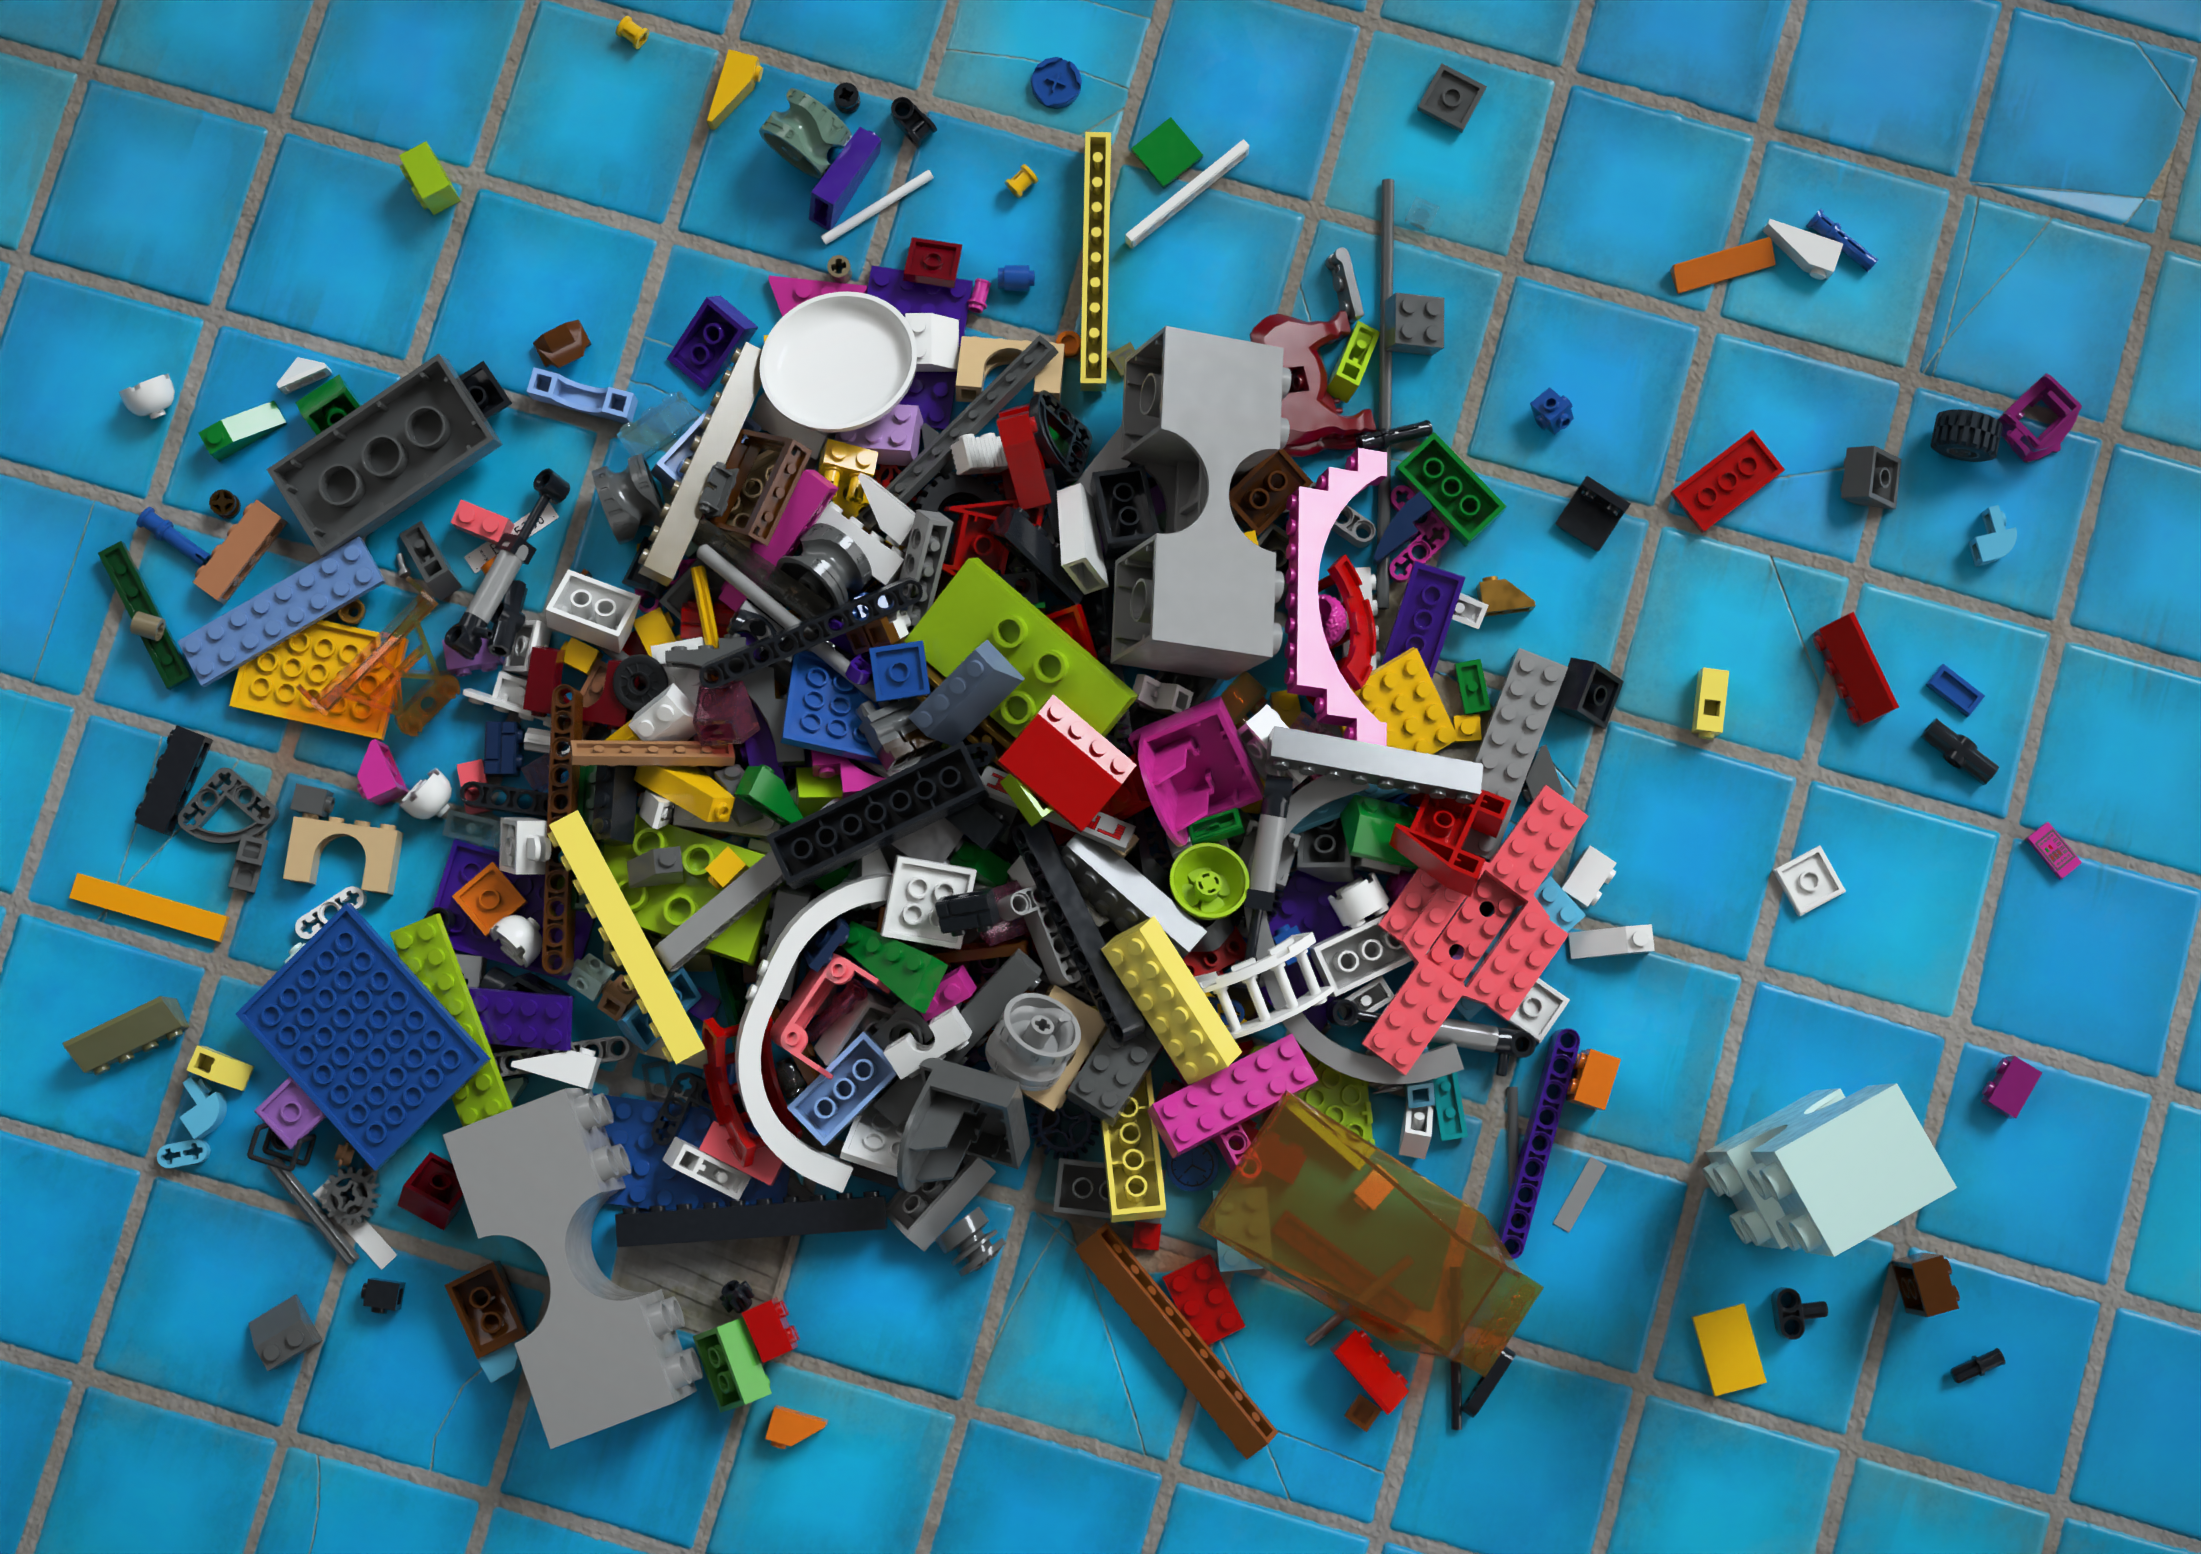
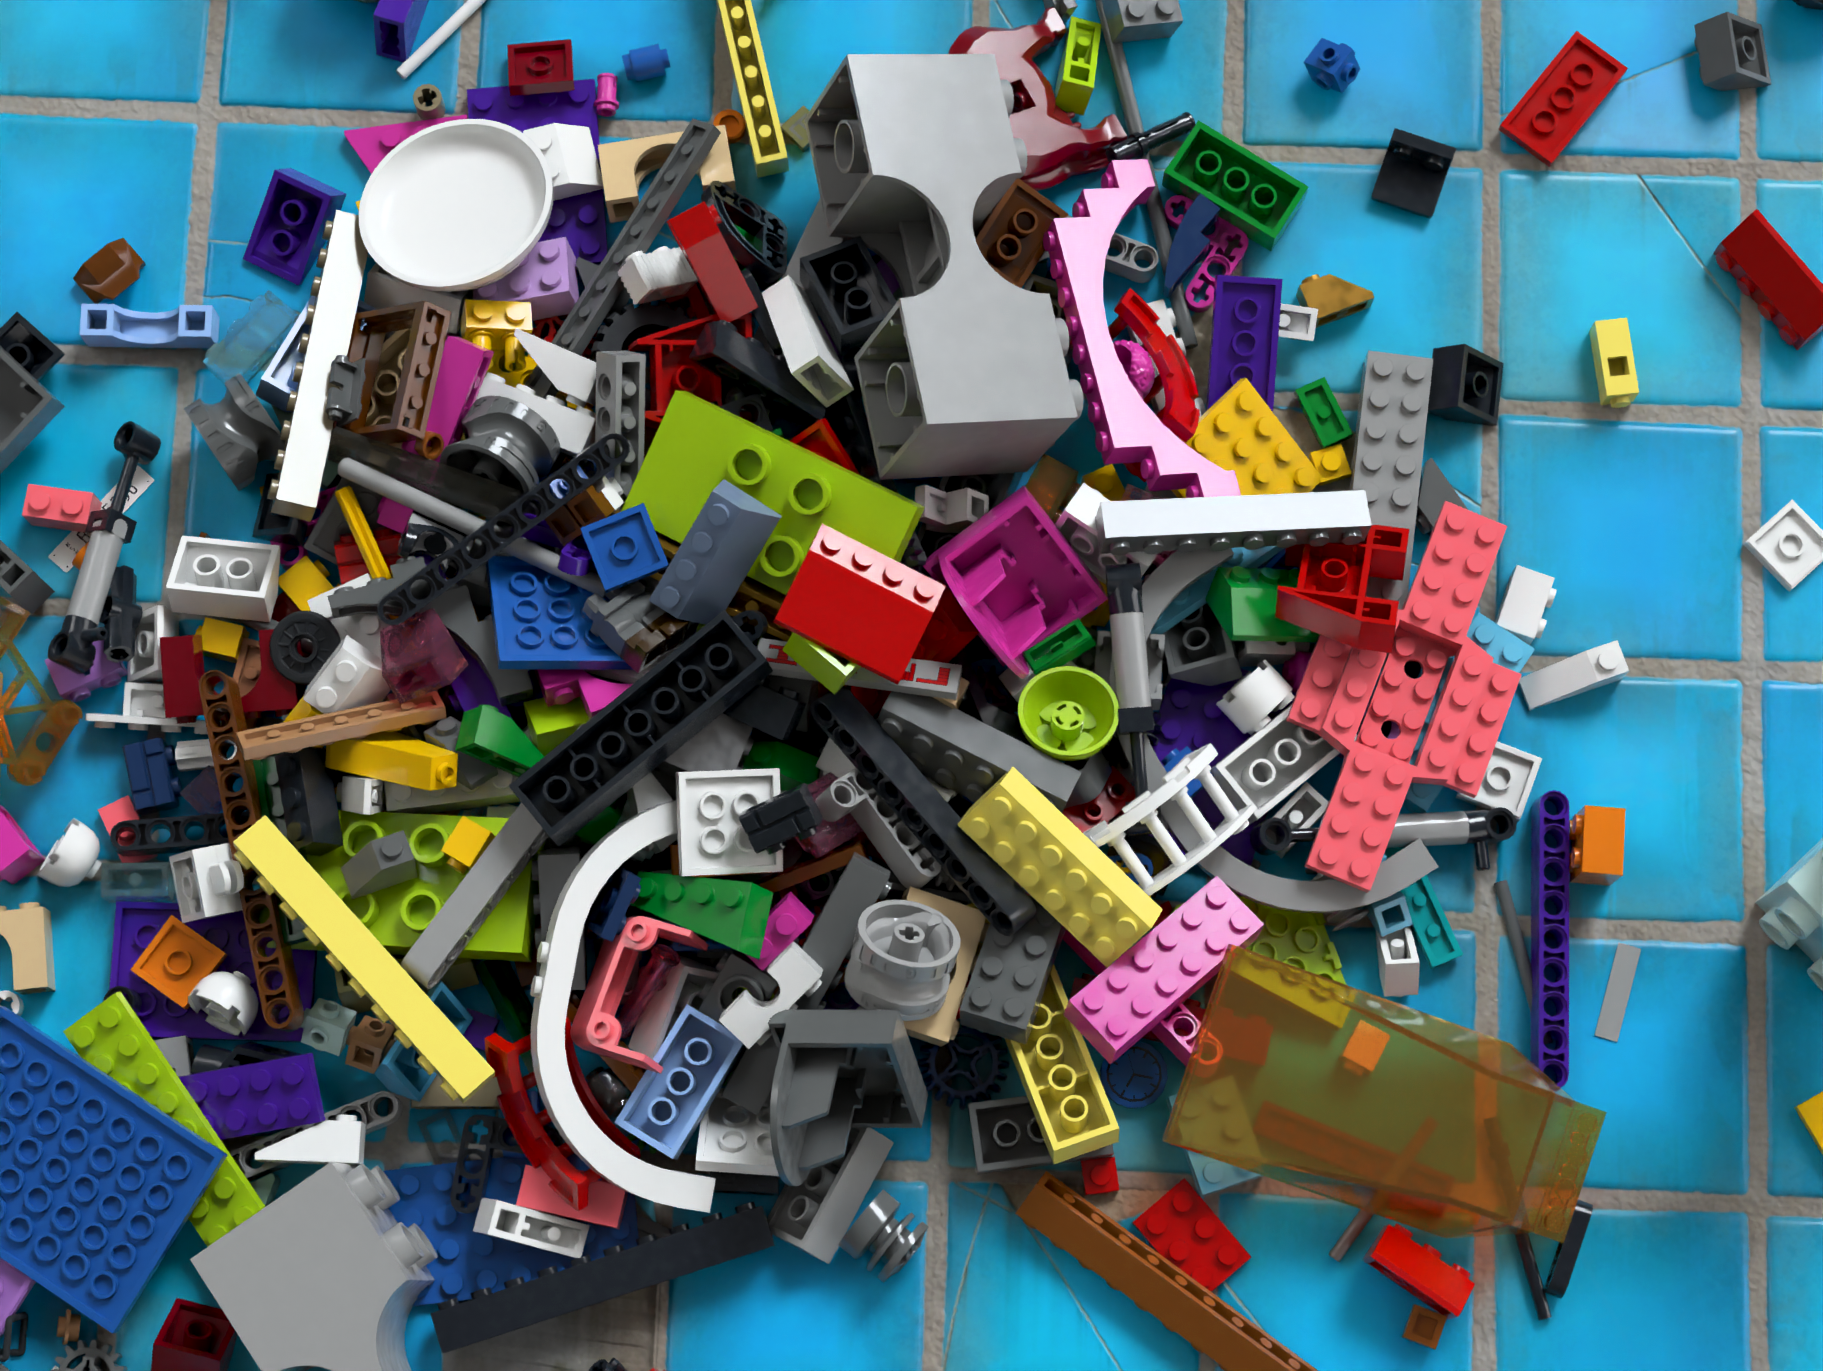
camera: 15 degrees left, 5 degrees down
none -> dark orange hinge [414,431,444,459]

